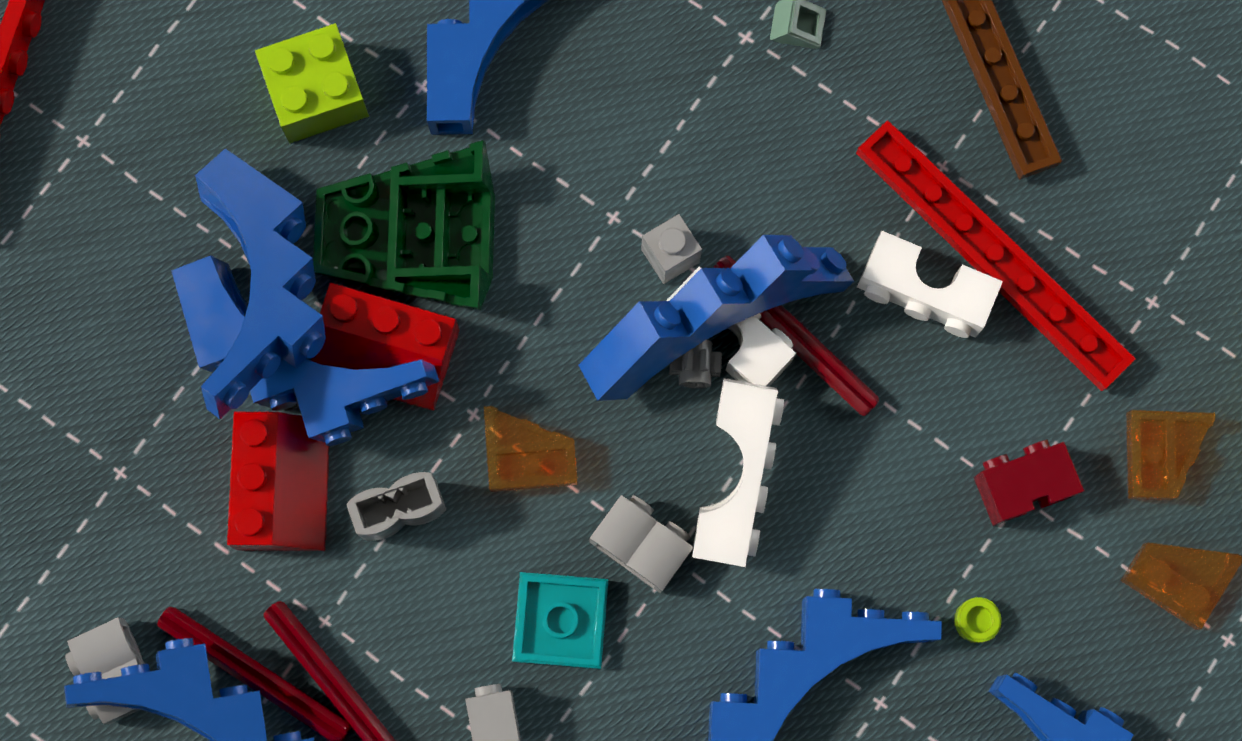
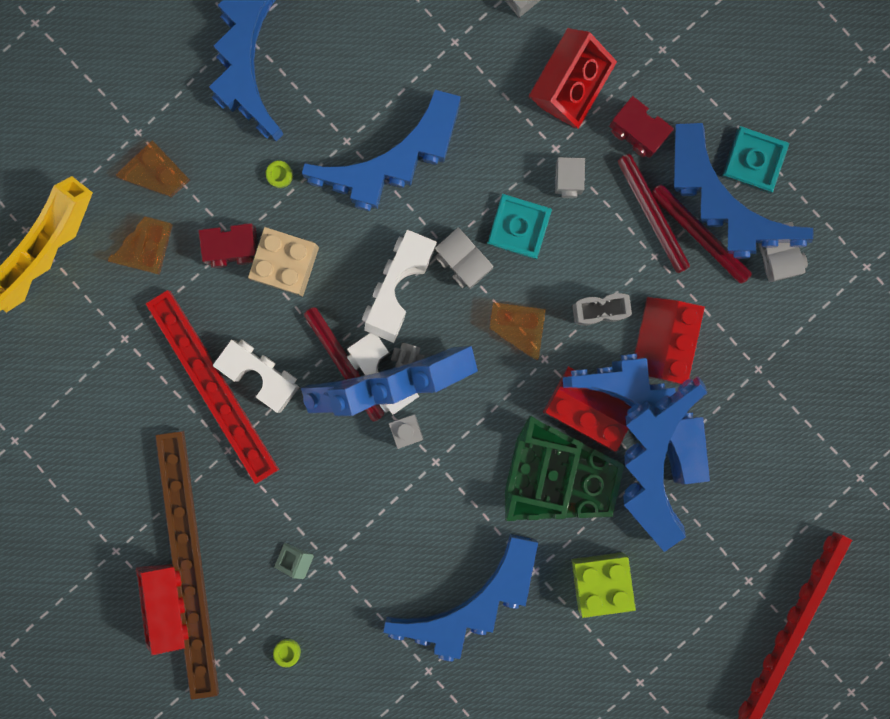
camera: 165 degrees left, 10 degrees up
none -> tan brick [248,227,319,297]

